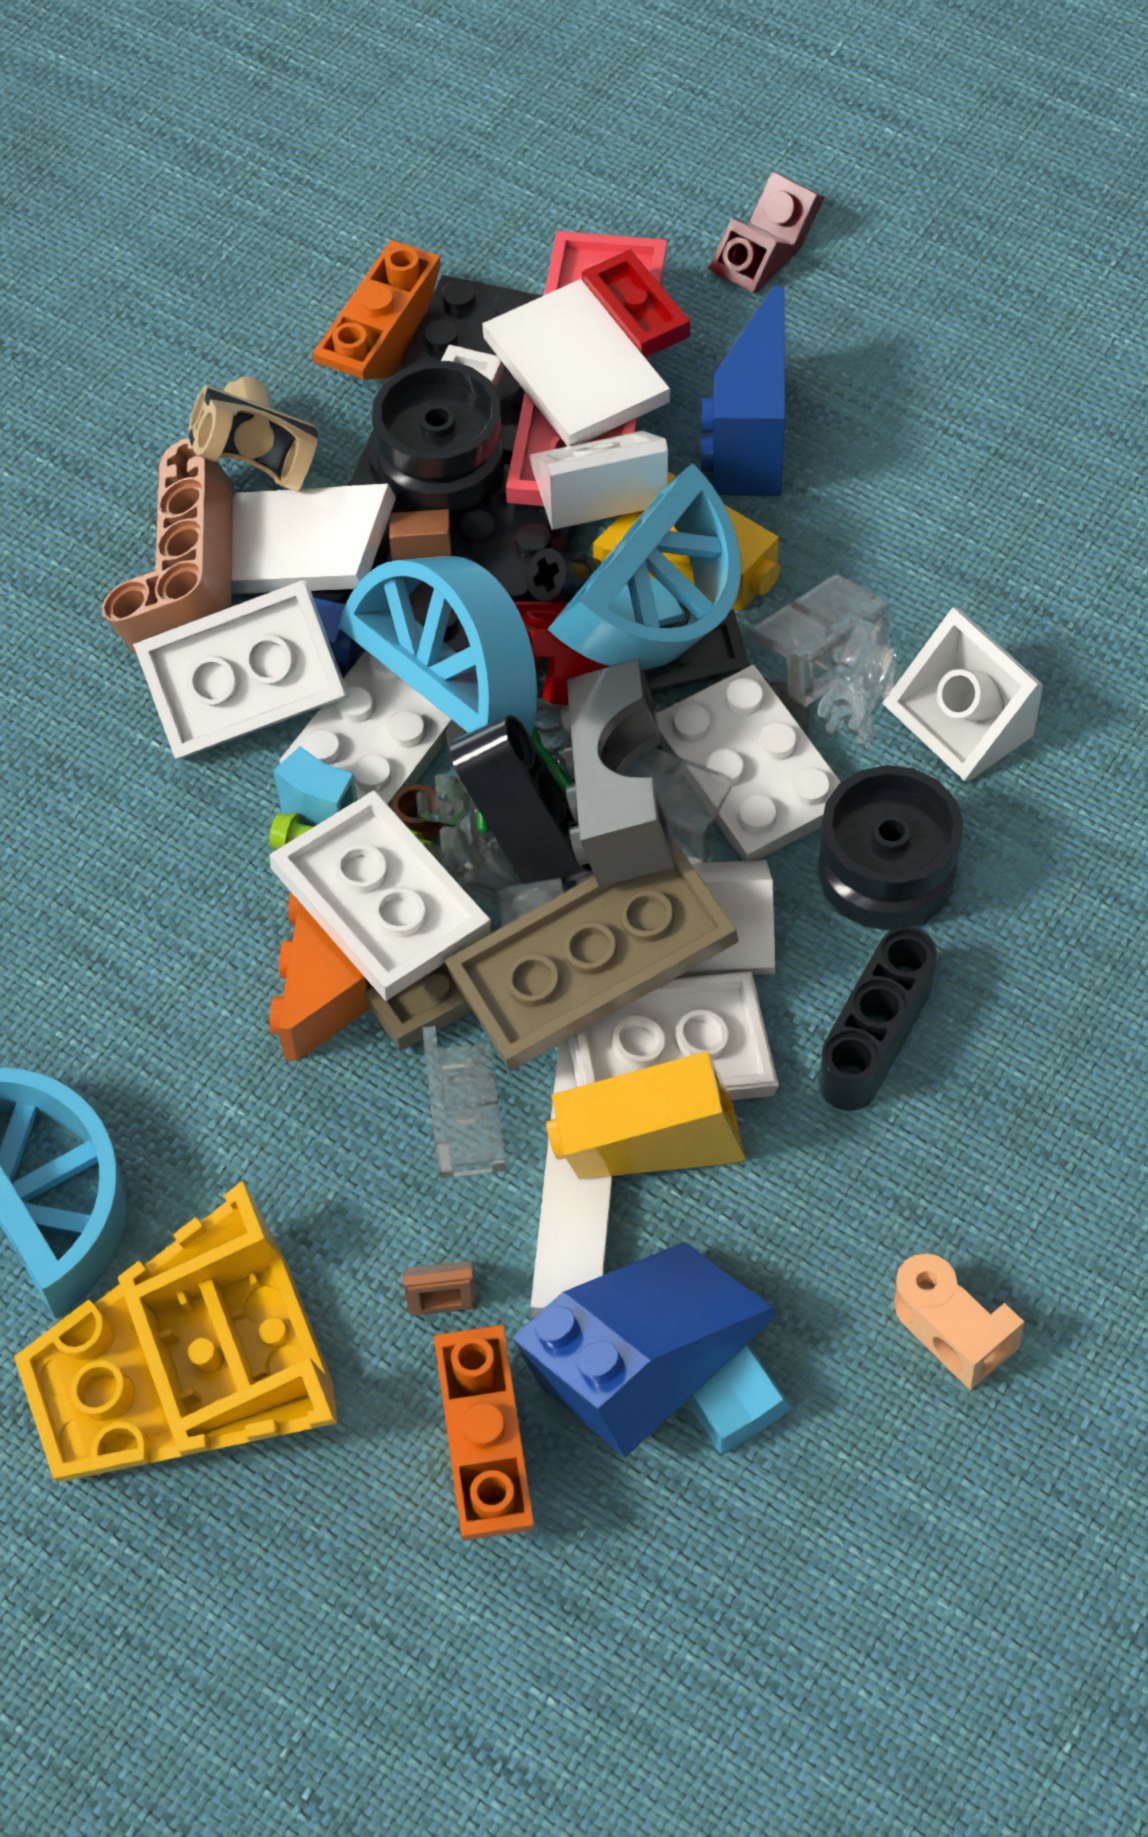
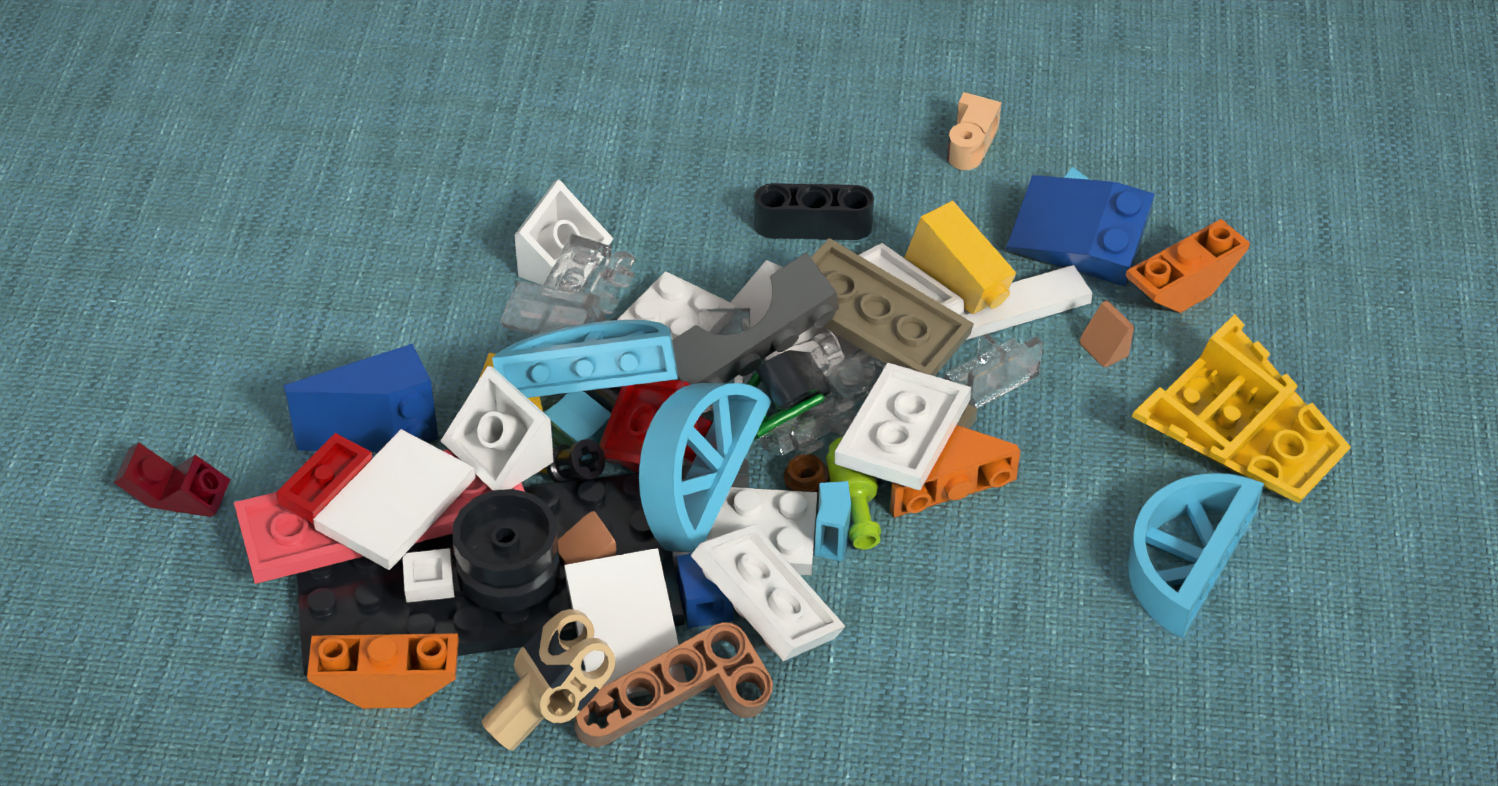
camera: 120 degrees left, 10 degrees down
black wheel [818,765,964,931] -> none

